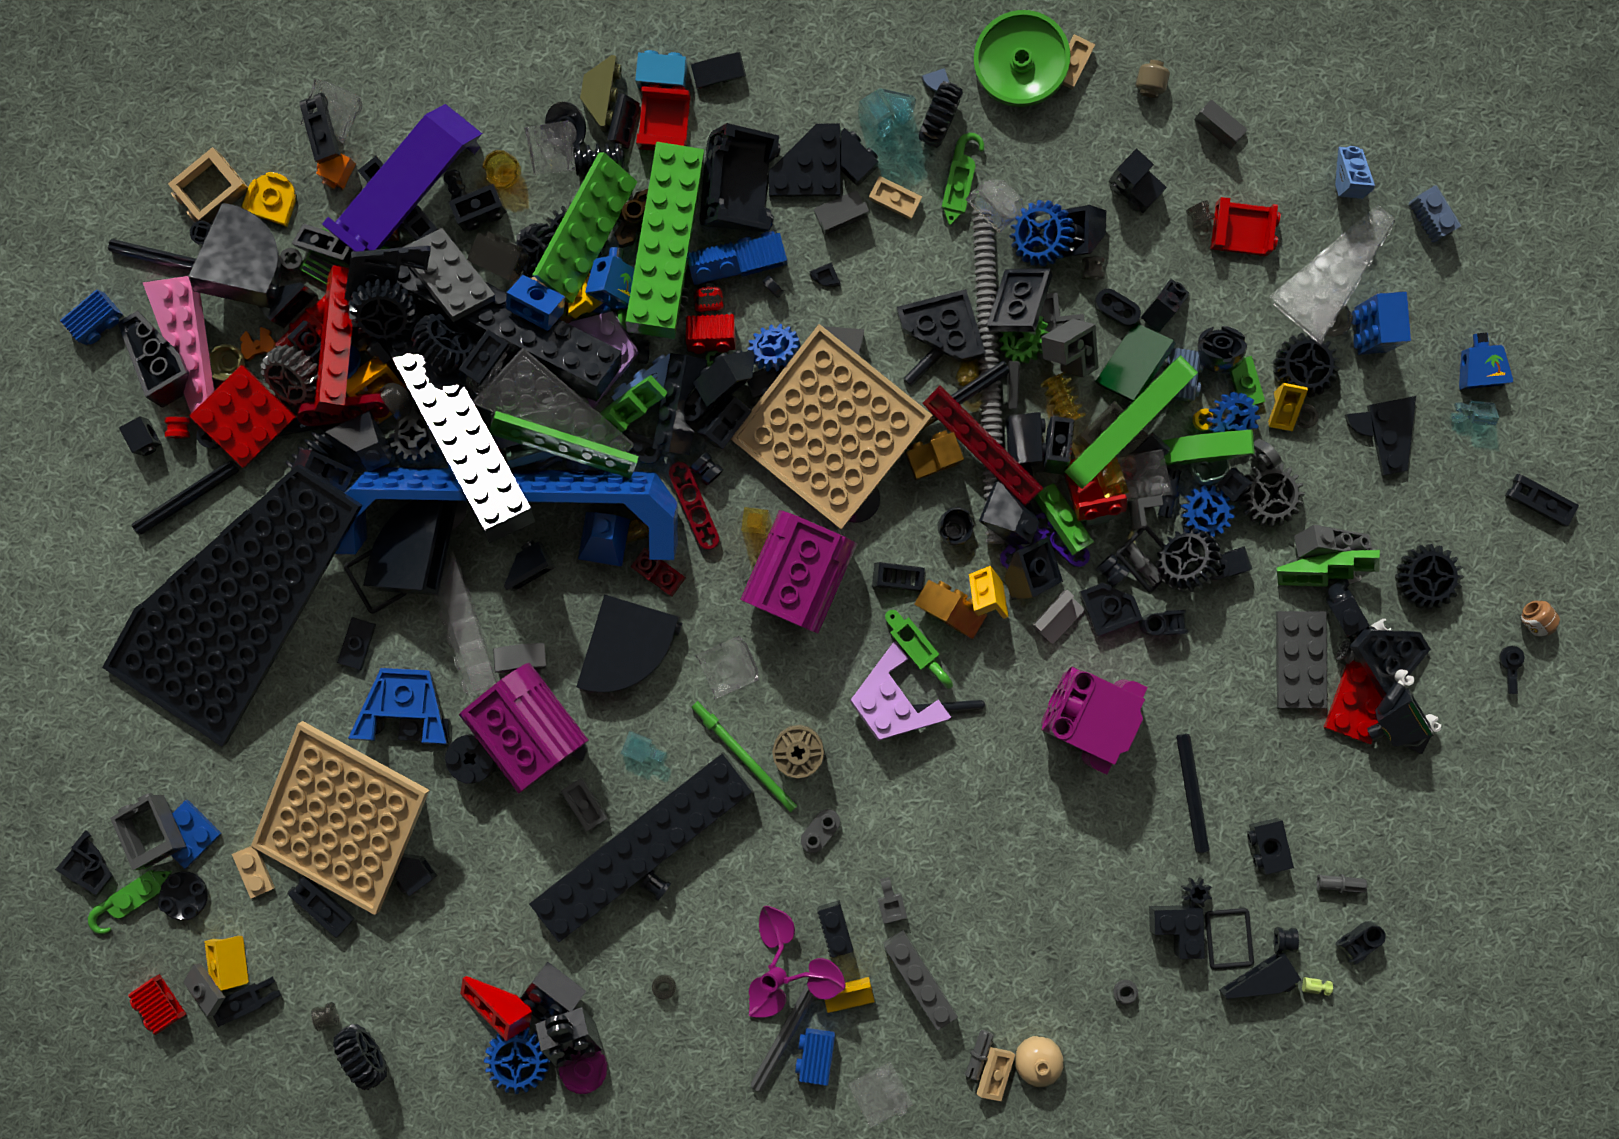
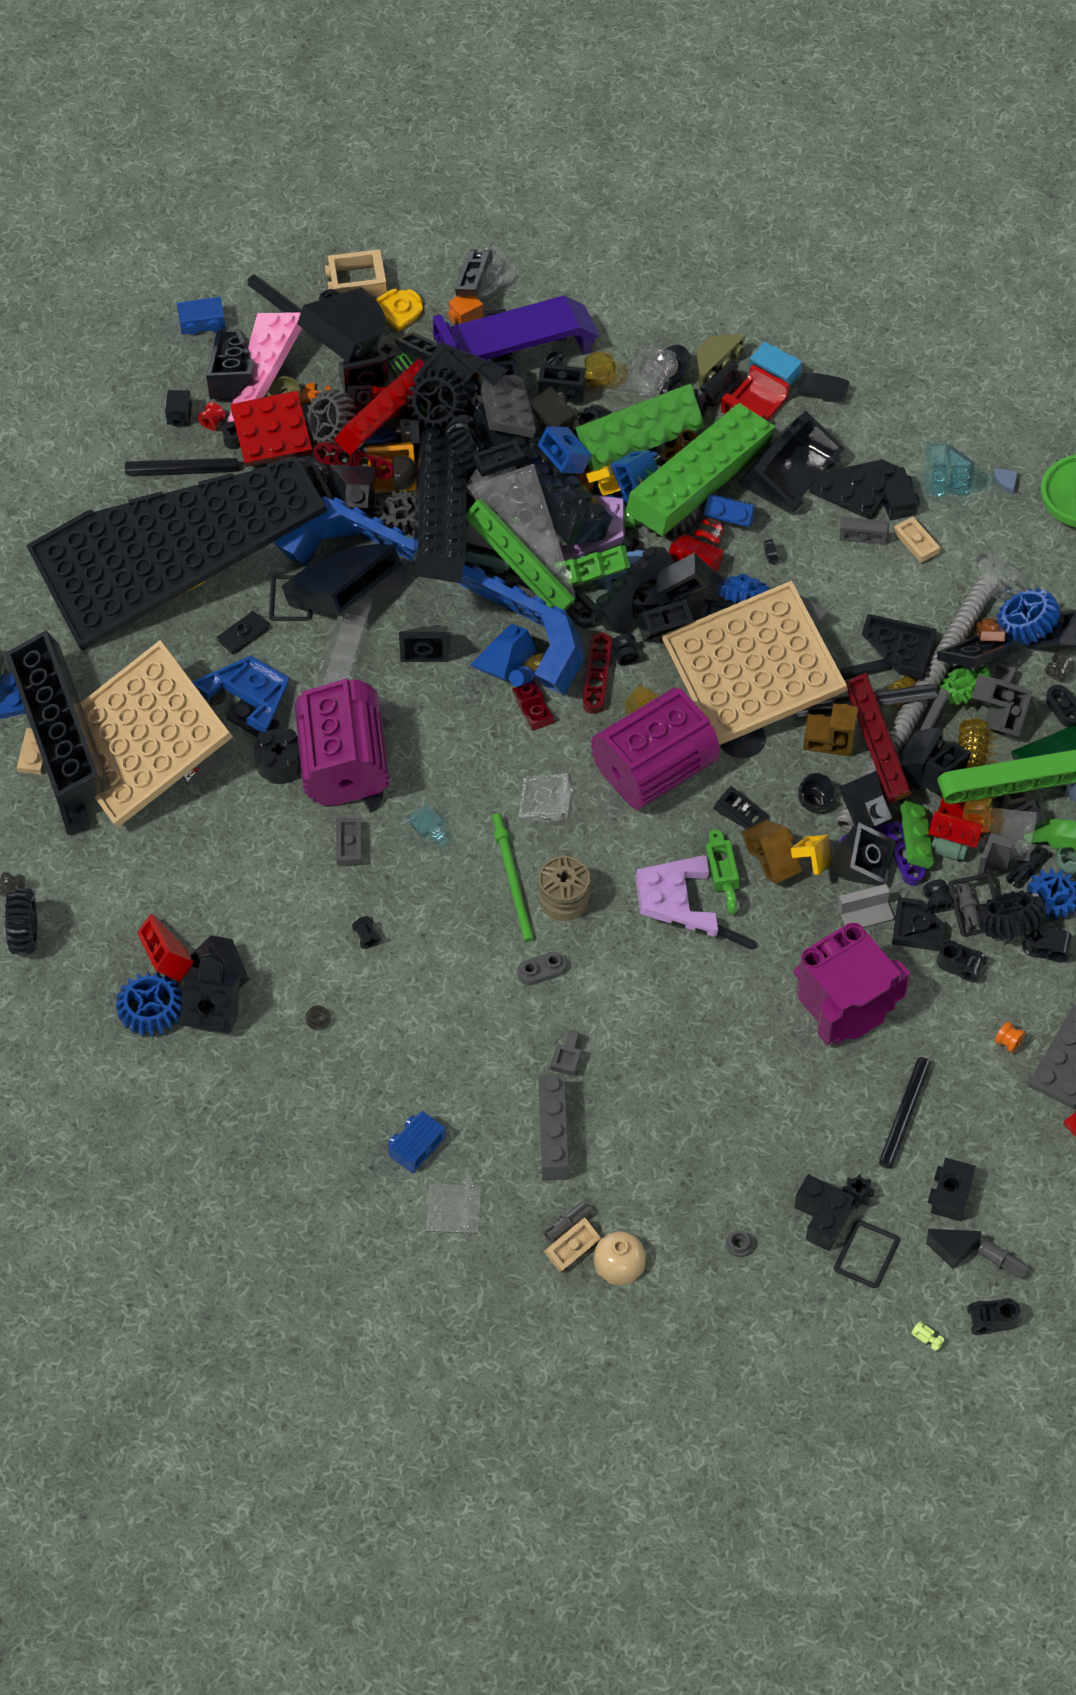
camera: 30 degrees right, 30 degrees down
black slope [394,853,438,896] -> none
black brick [529,751,753,943] -> none
magenta tile [559,1047,607,1094] -> none
black brick [576,594,683,692] -> none
blue brick [734,231,788,277] -> none
magenta plant [749,906,846,1017] -> none
dark grey axle [751,984,815,1092] -> none
black tile [809,262,841,287] -> none
black brick [817,900,853,958] -> none
yellow panel [825,977,875,1013] -> none
black gear [919,81,963,148] -> none
bright green plate [941,133,984,226] -> none
black slope [1219,952,1301,999] -> none
black wheel [1273,927,1299,953] -> none
none -> black brick [5,630,111,811]
none -> blue piece [509,666,534,687]
none -> black slope [926,1229,981,1269]
none -> dark orange plate [976,618,1005,641]
none -> orange wheel [995,1021,1026,1053]

